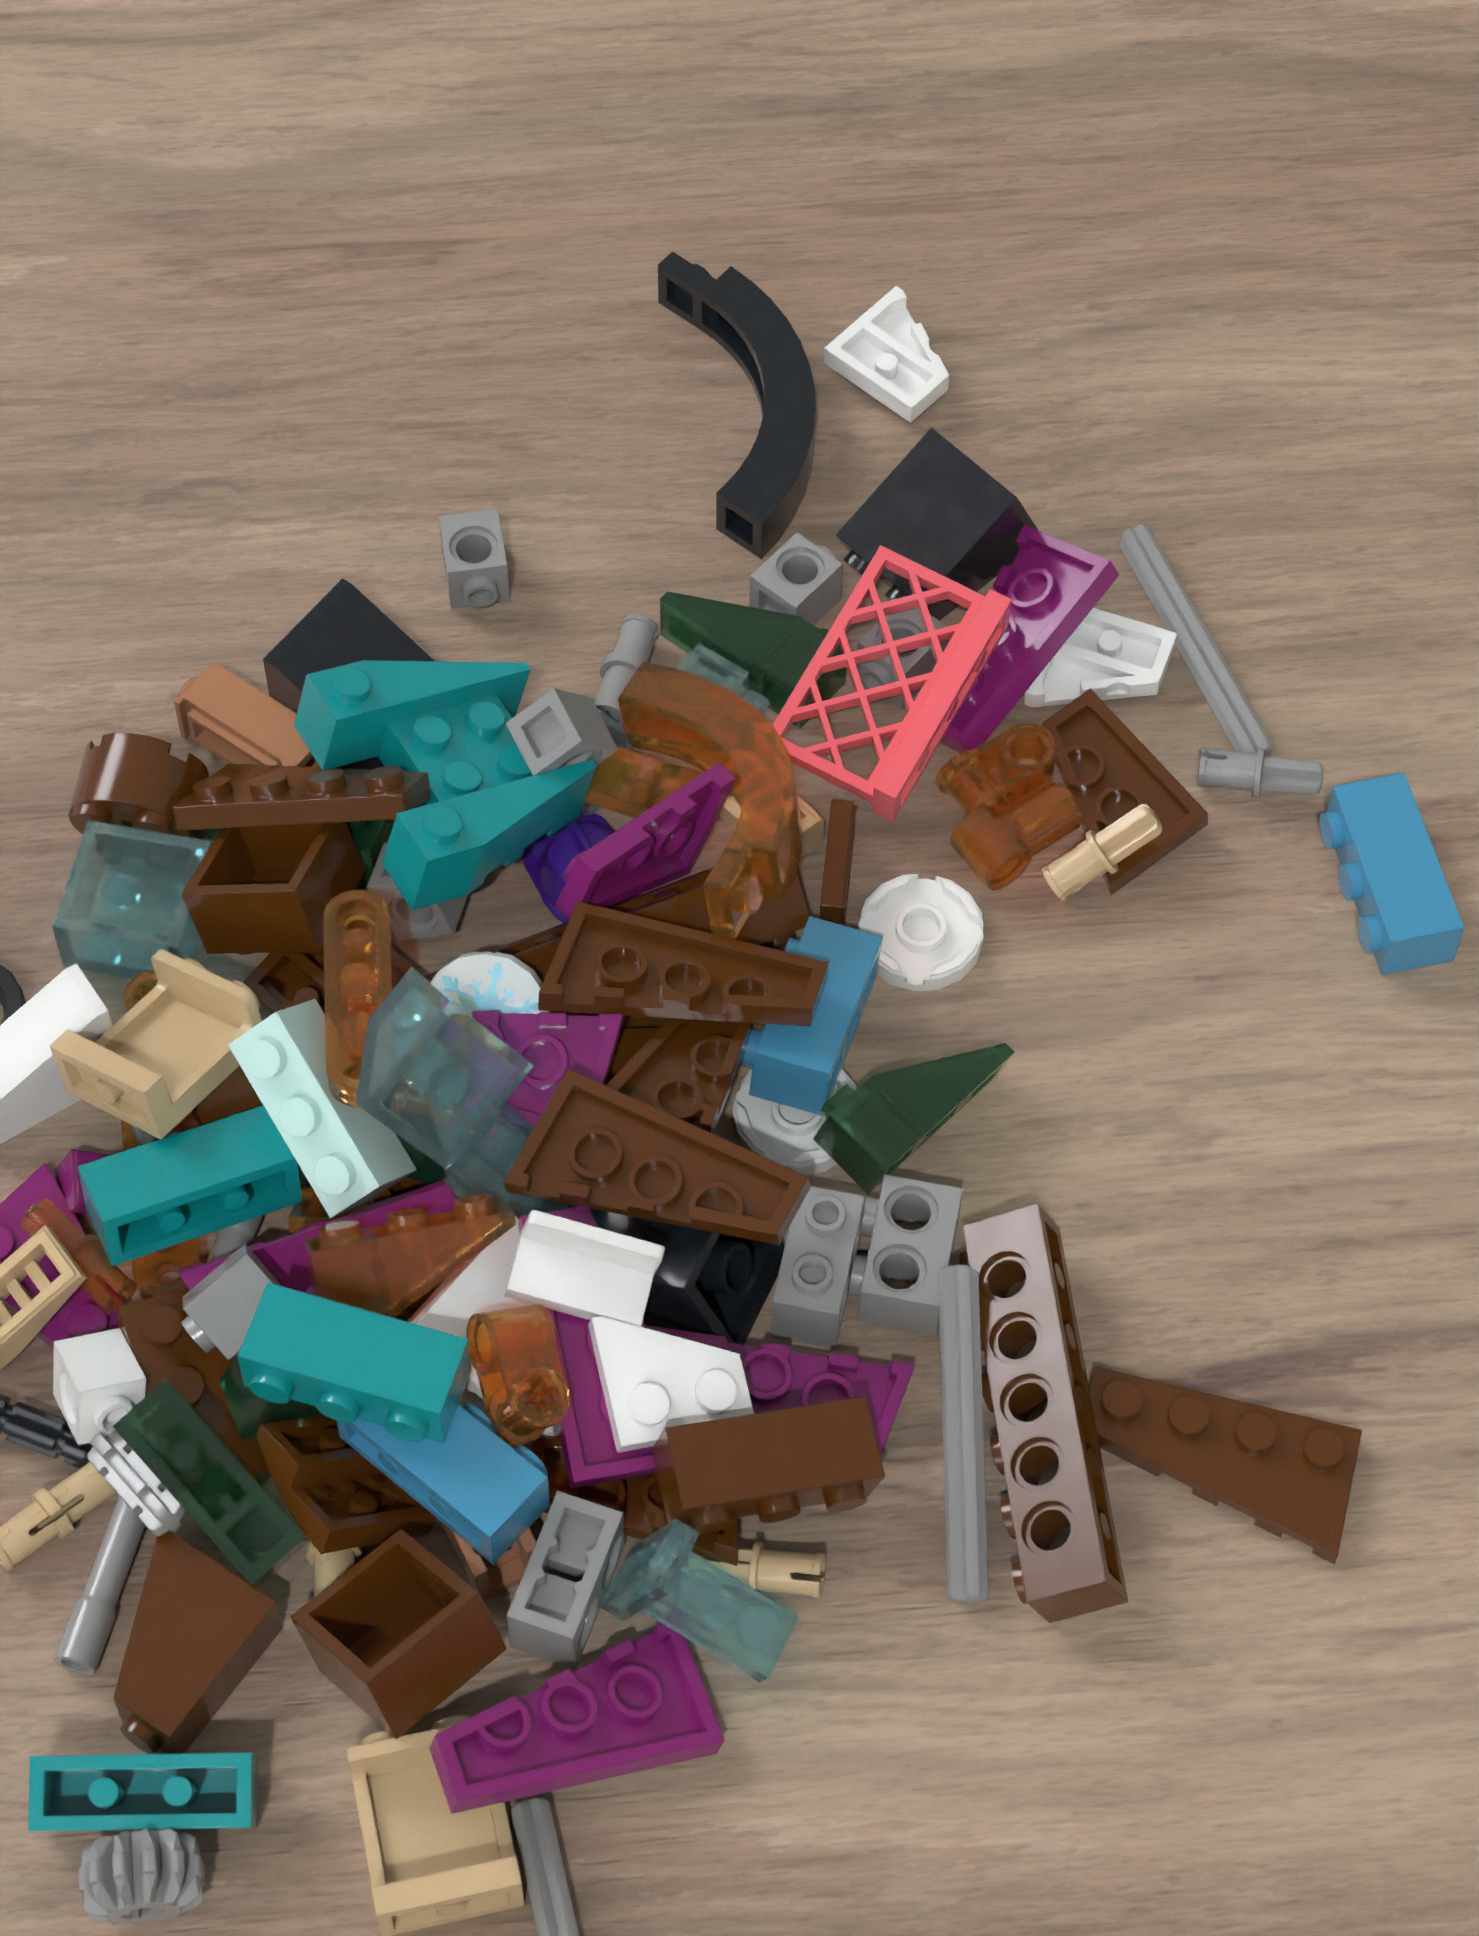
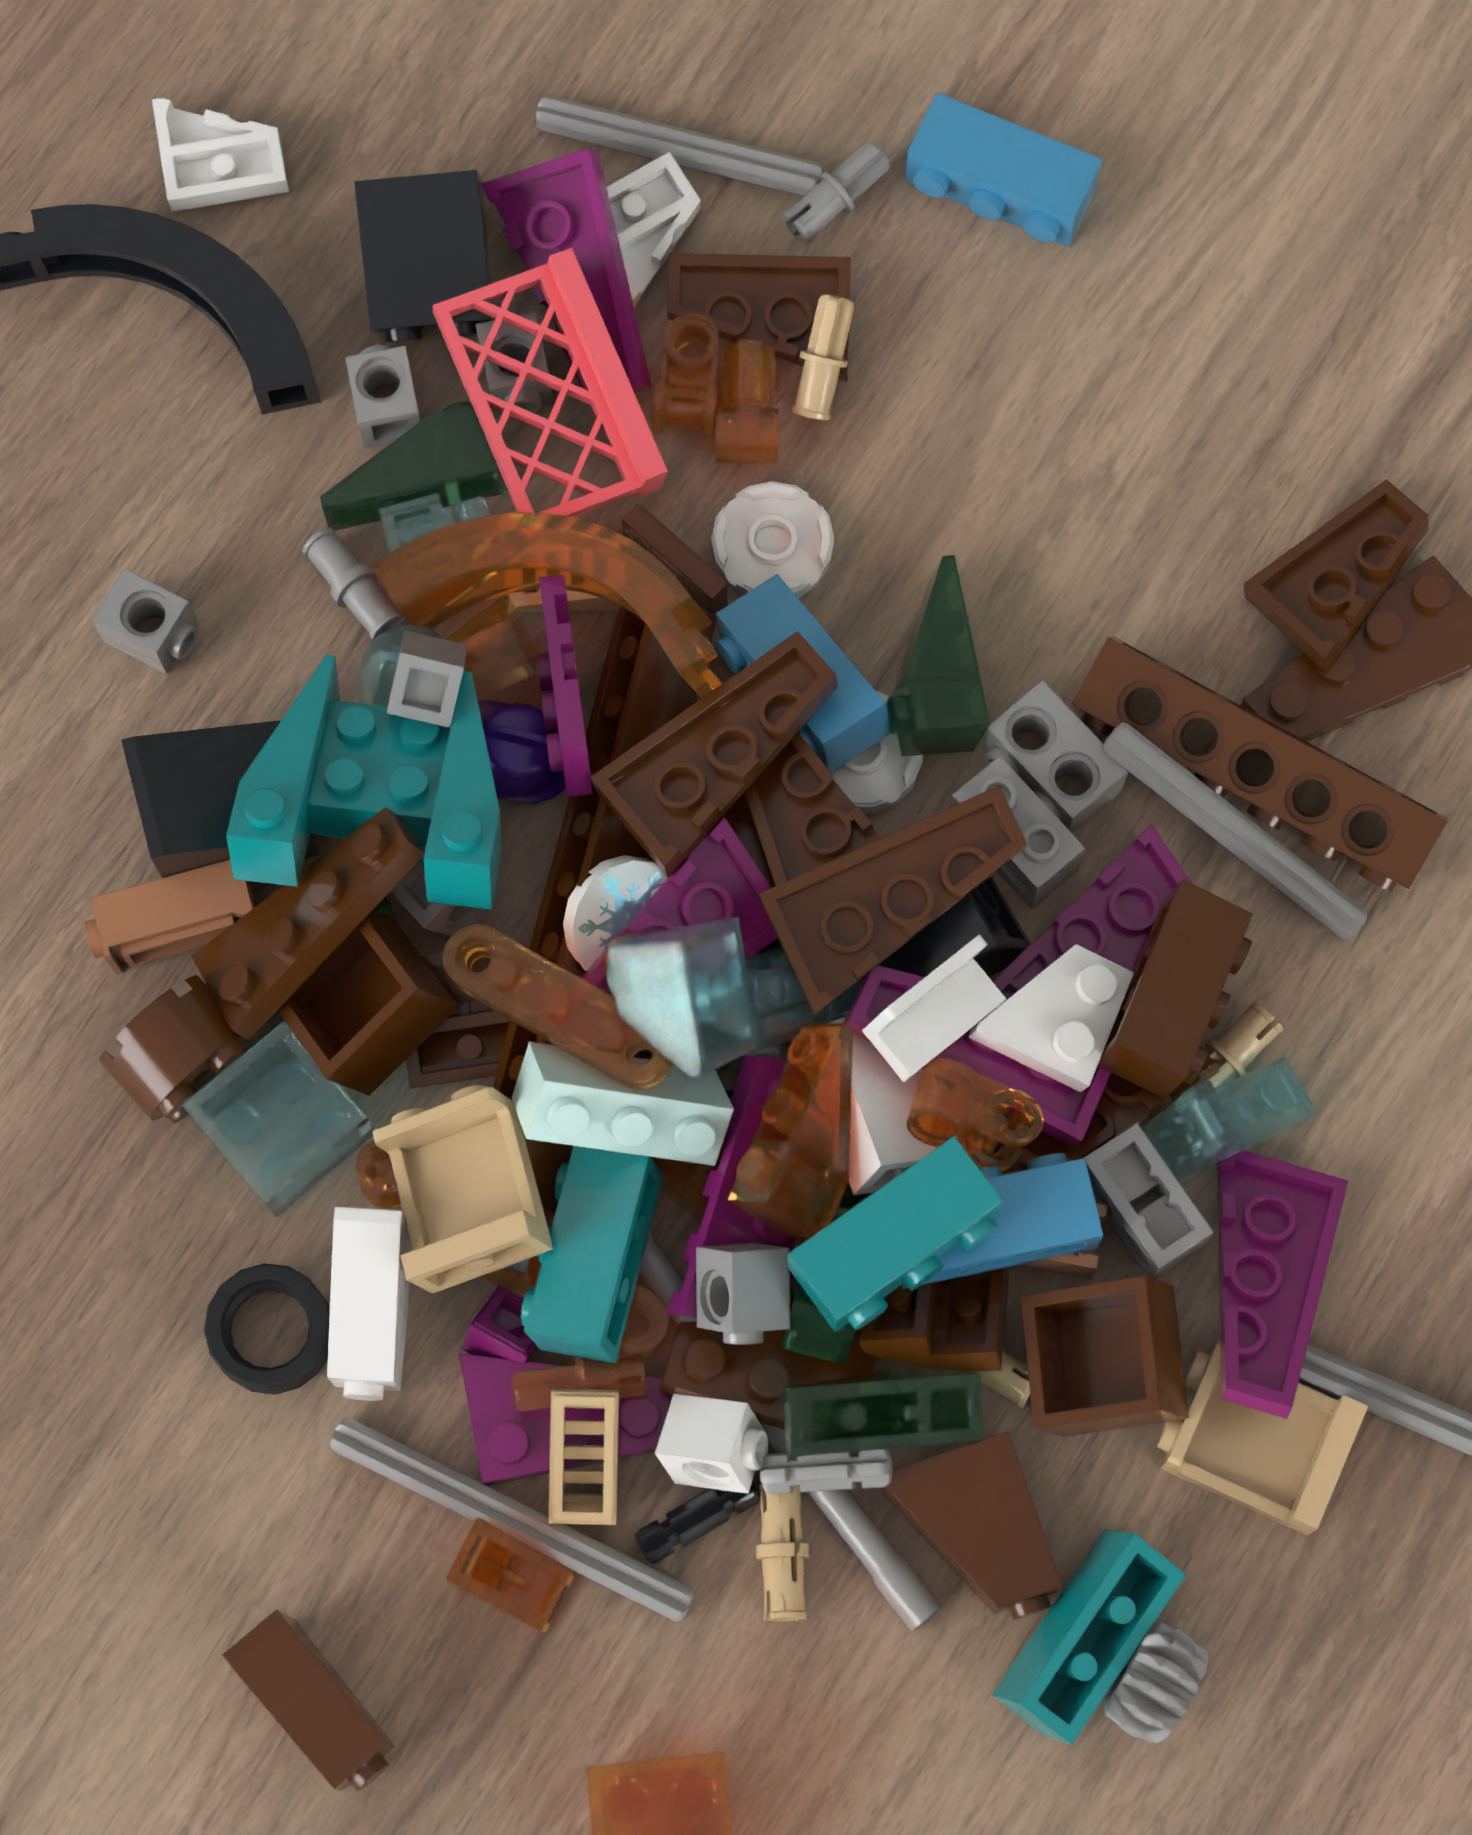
camera: 50 degrees left, 15 degrees up
none -> reddish brown wing [1243,479,1429,673]

